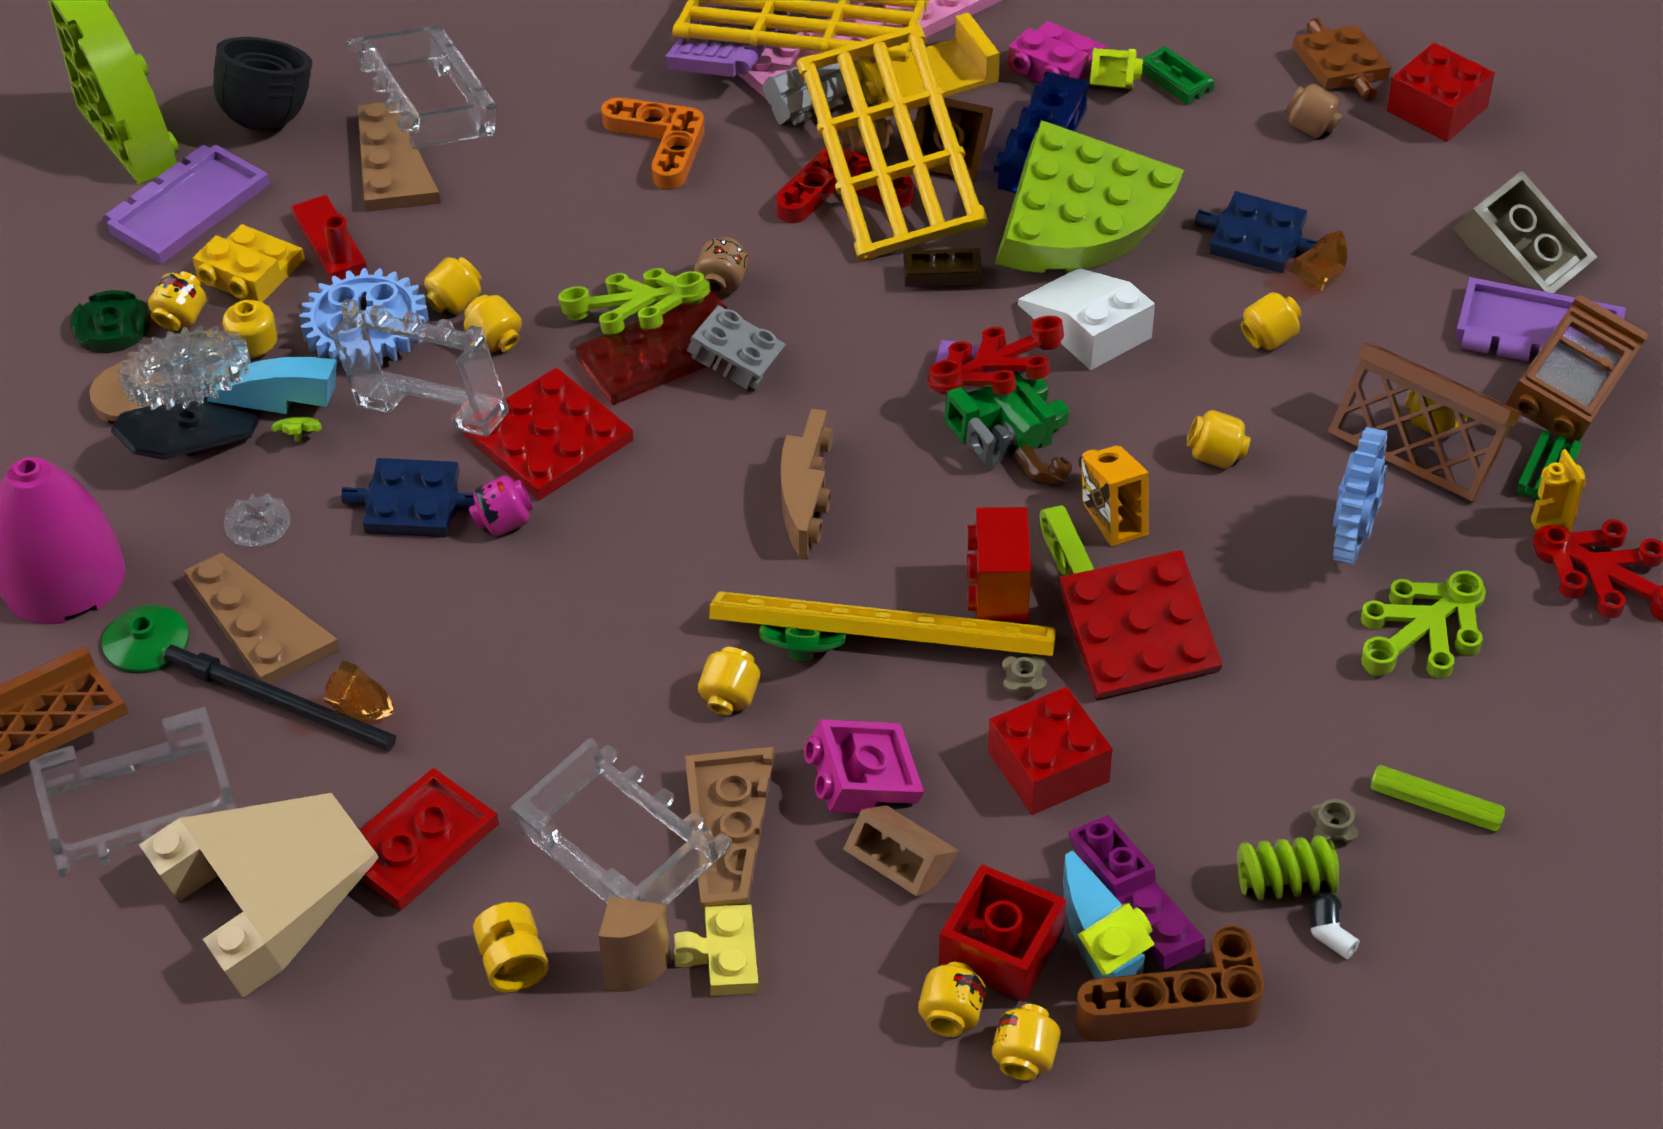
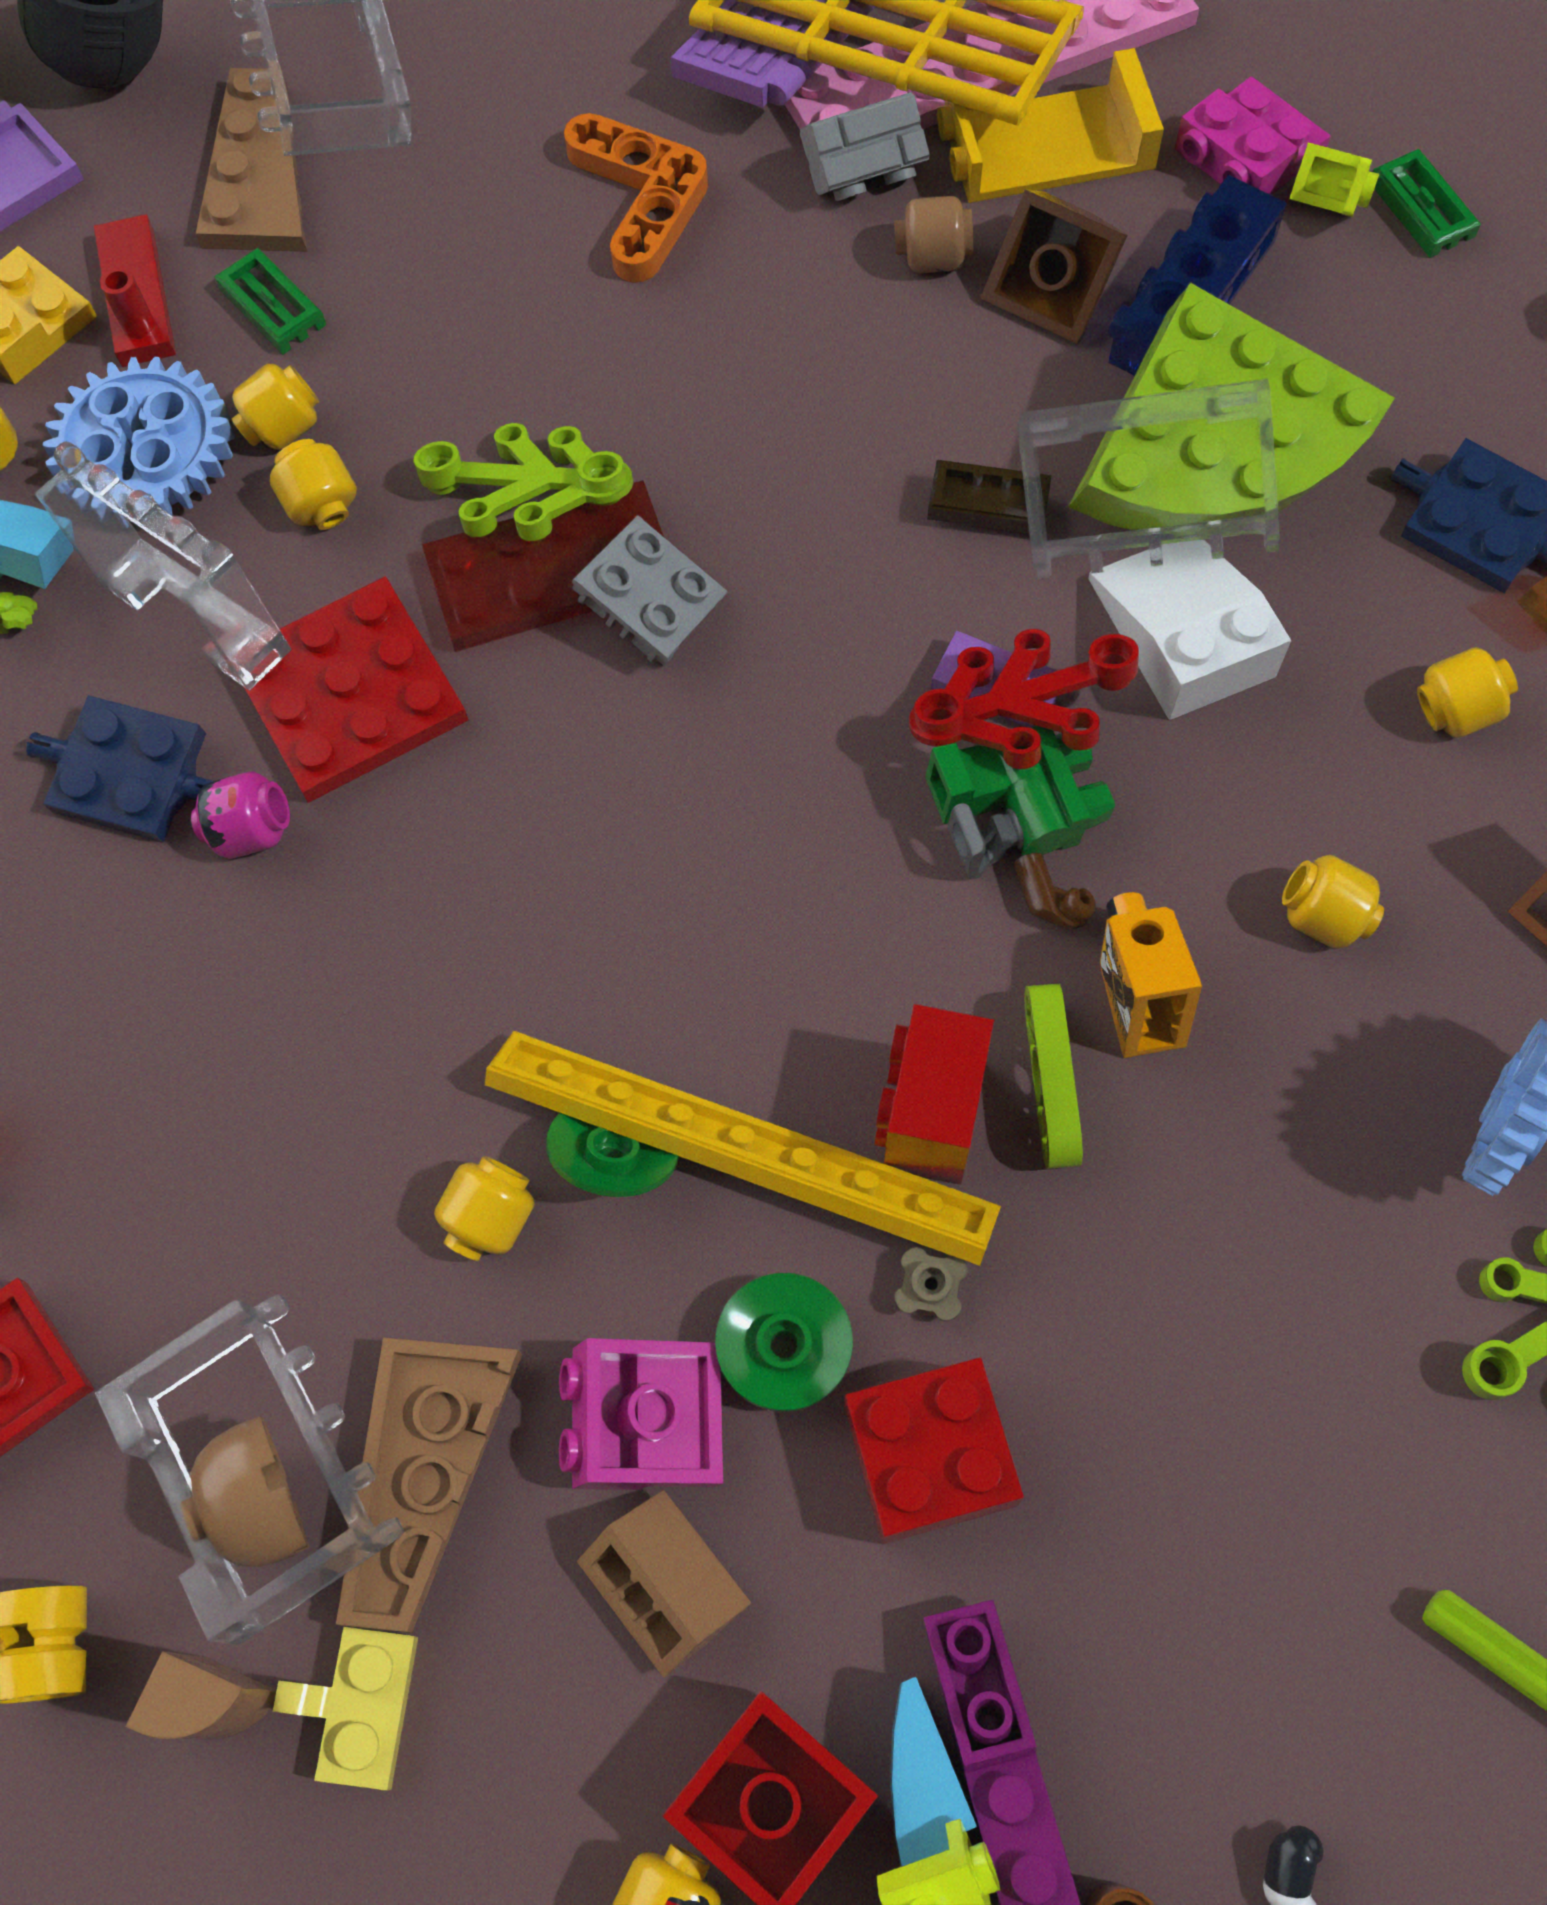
camera: 15 degrees right, 20 degrees up
medium nougat head [694,237,749,295] -> none
red beam [776,147,913,223] -> none
medium nougat slope [781,408,834,559] -> none
yellow door [796,24,988,261] -> none
red plate [1058,550,1223,700] -> none
lime piece [1237,835,1339,901] -> none
dark tan plate [1310,799,1359,843] -> none
none -> medium nougat cylinder [180,1416,309,1567]
none -> green tile [214,248,327,355]
none -> green dish [715,1273,853,1412]
none -> clear hinge [1017,379,1280,580]

